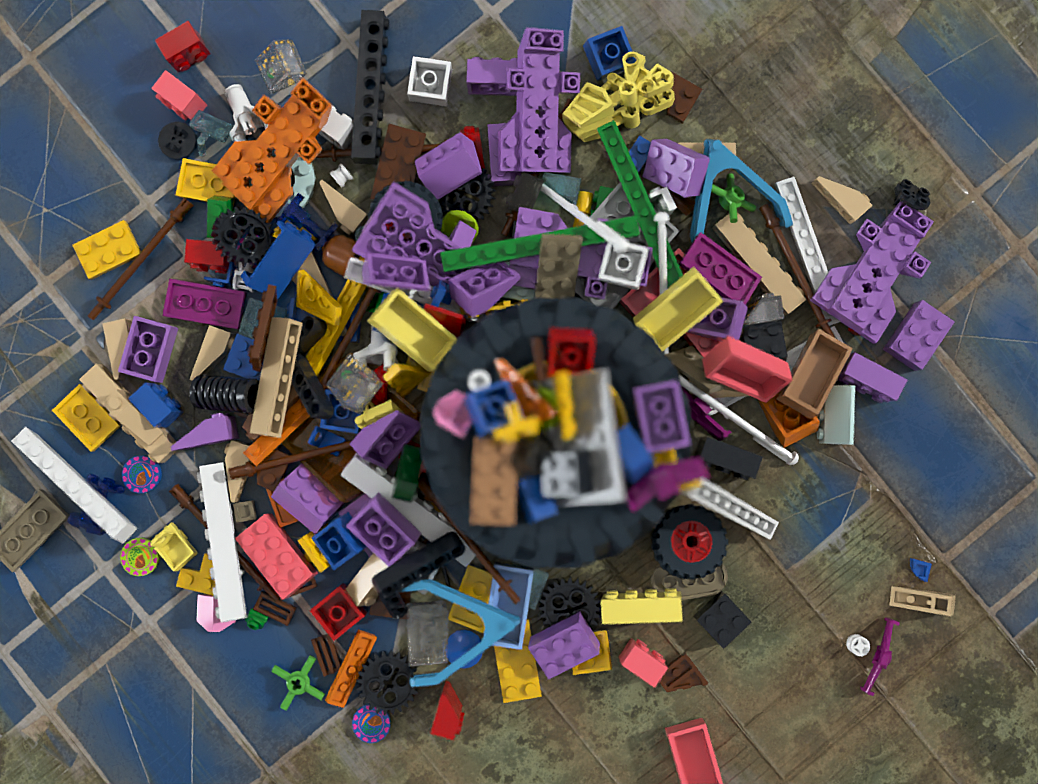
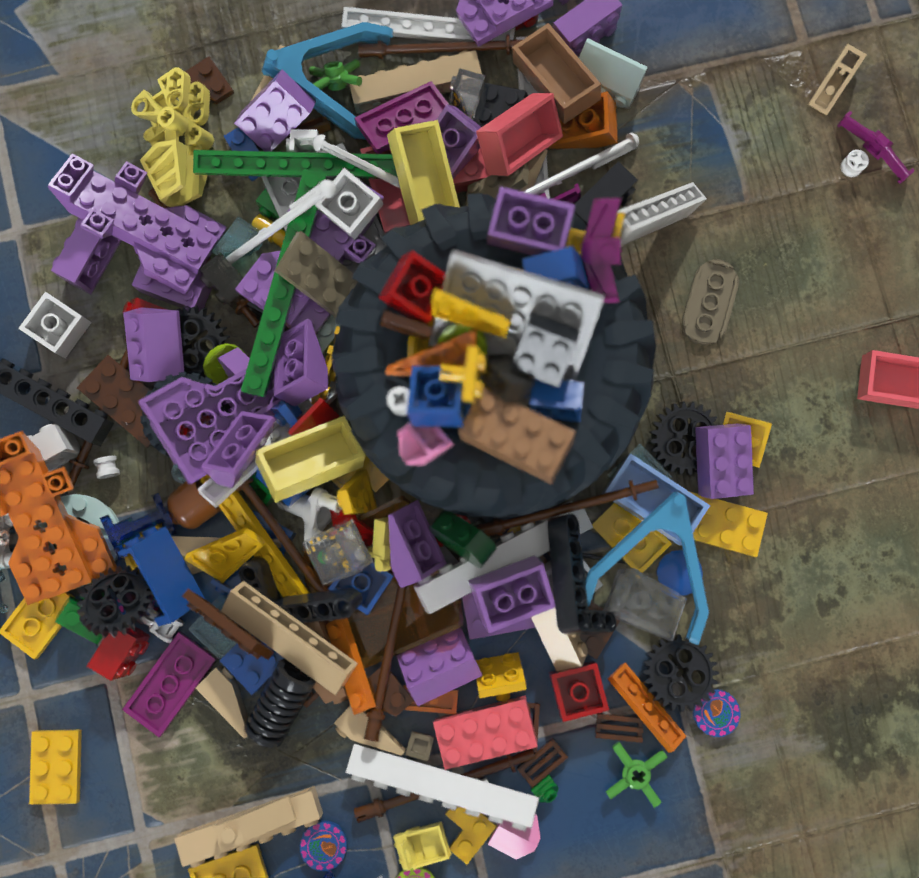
camera: 65 degrees left, 5 degrees down
reddish brown bar [88,198,194,320] -> none
tan slope [102,318,132,381] -> none
medium lavender brick [118,316,178,383] -> none
blue brick [128,382,184,428] -> none
medium lavender slope [171,413,239,451] -> none
blue bracket [204,262,237,288] -> none
blue bracket [308,426,346,456] -> none
blue brick [312,512,367,570] -> none
tan slope [319,180,369,236] -> none
red slope [430,681,465,741] -> none
blue brick [583,26,636,81] -> none
light yellow piece [601,588,682,624] -> none
coral brick [618,638,668,688] -> none
black wheel [651,504,728,580] -> none
reddish brown wing [659,652,709,692] -> none
black brick [693,591,752,649] -> none
blue tile [910,558,932,582] -> none

